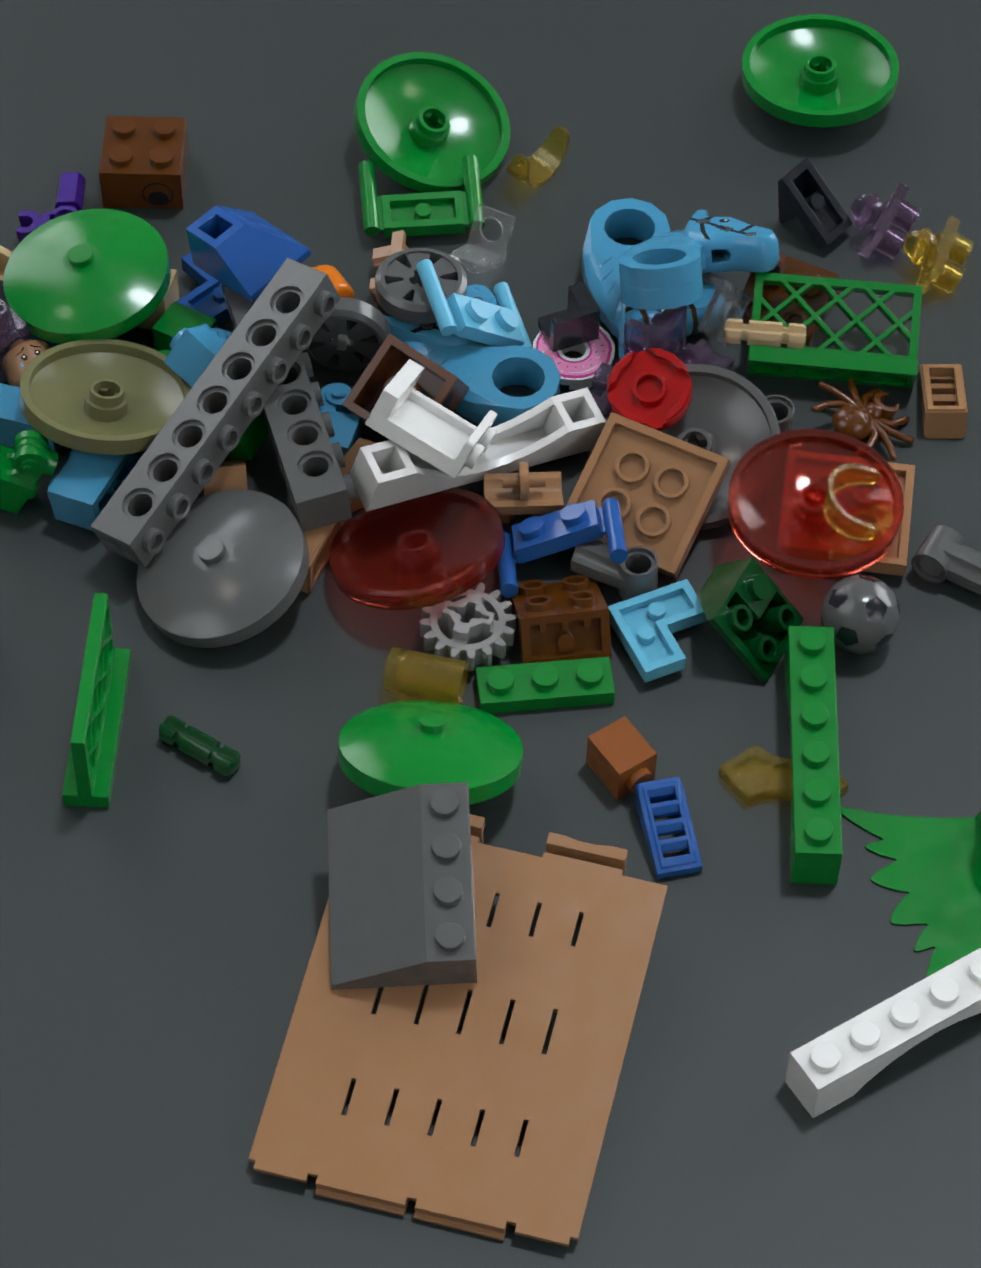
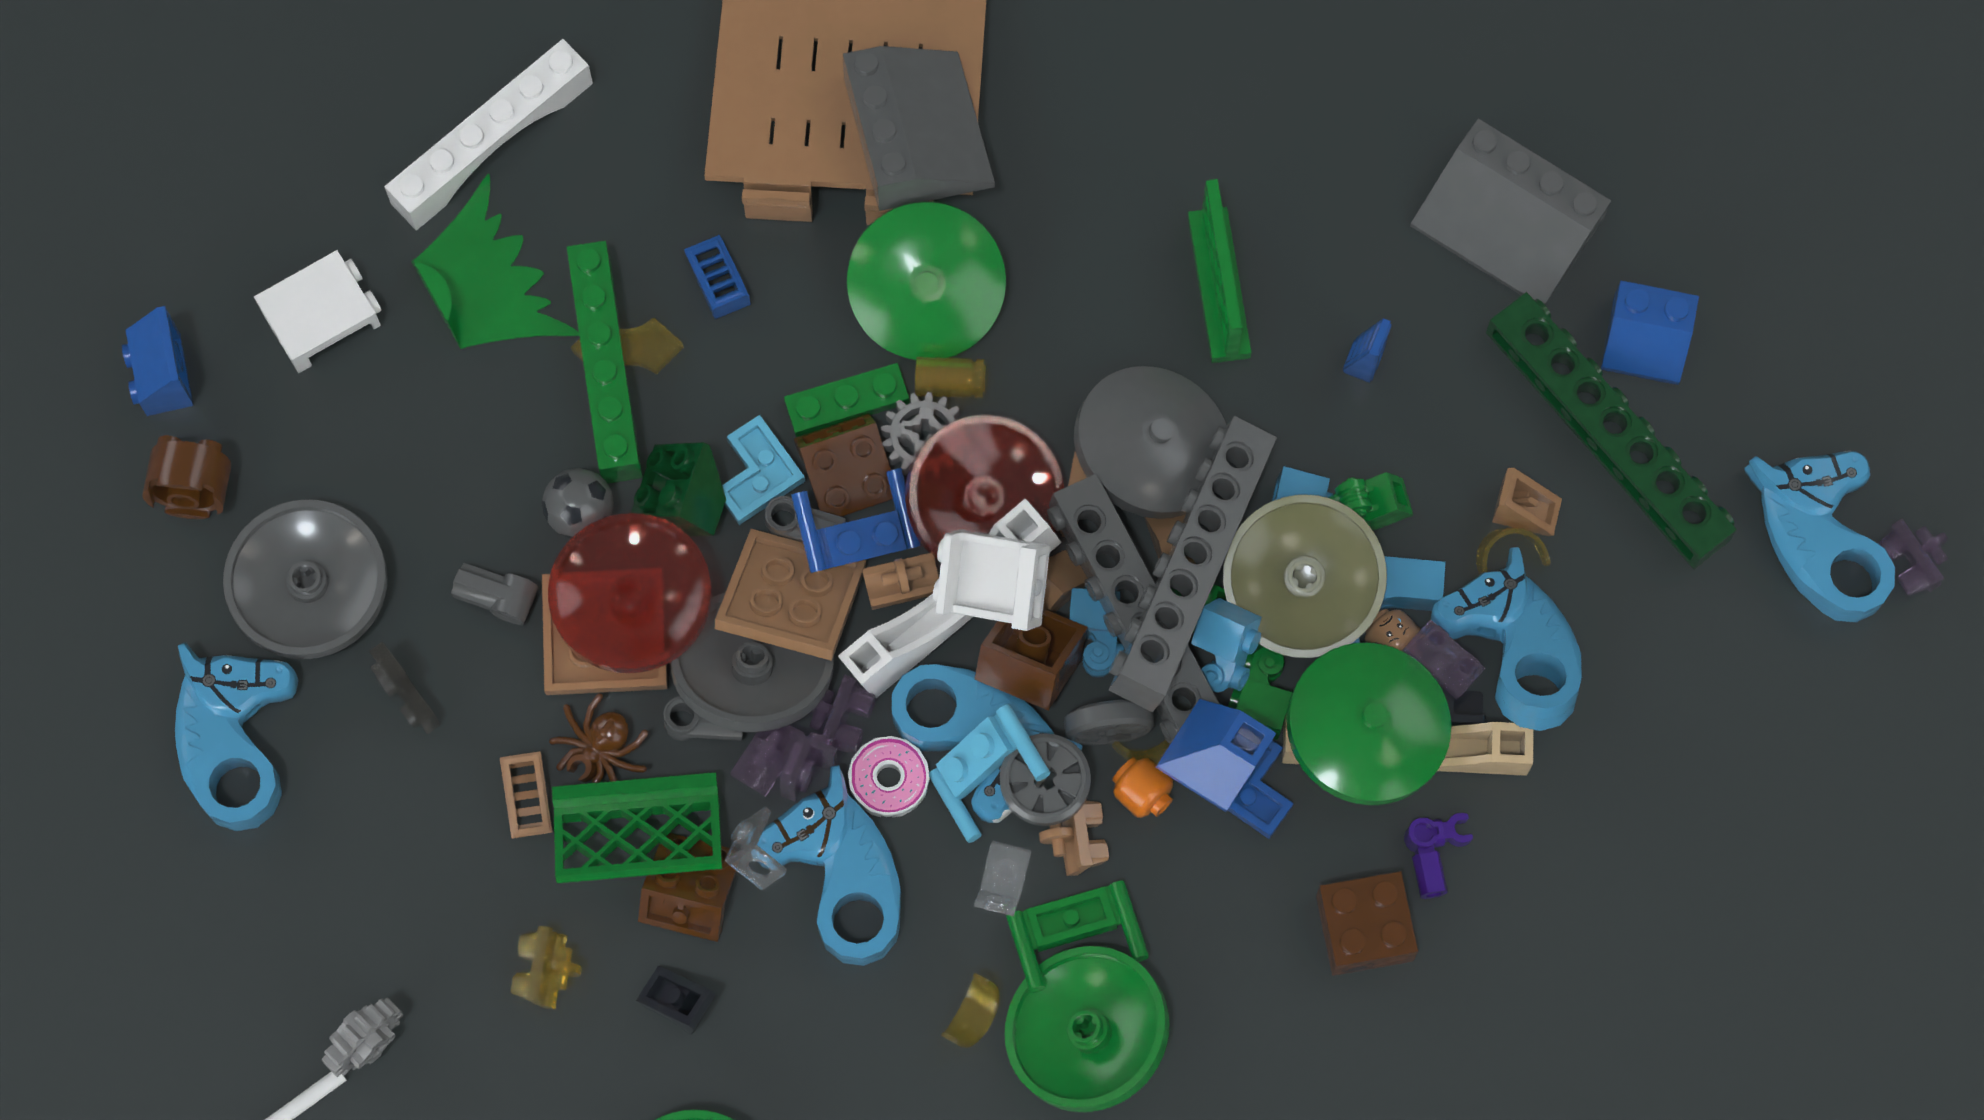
camera: 170 degrees right, 20 degrees up
dark green axle [158,716,241,776] -> none
black panel [538,282,600,352] -> none
dark orange brick [586,716,657,800] -> none
red tile [607,348,692,431] -> none
dark azure animal [618,209,780,310] -> none
tan axle [723,318,806,349] -> none
clear yellow helmet [824,464,880,540] -> none
clear purple hips [850,182,922,260] -> none

